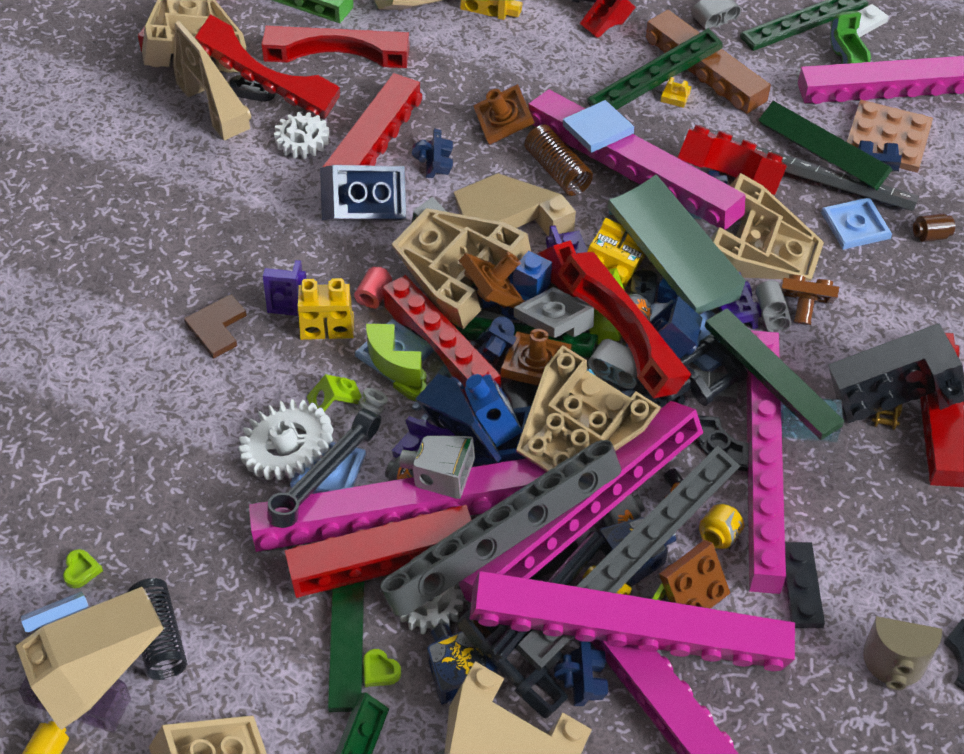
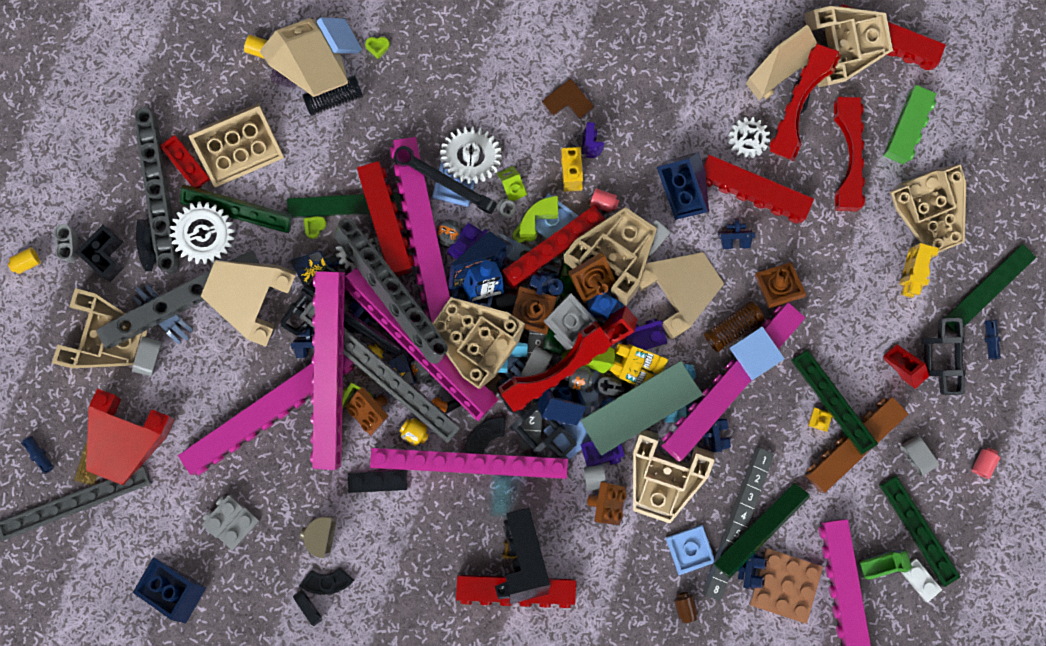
camera: 85 degrees right, 30 degrees up
light grey torso [400,436,475,499] -> none
red brick [678,124,787,195] -> none
dark green tile [704,308,845,440] -> none

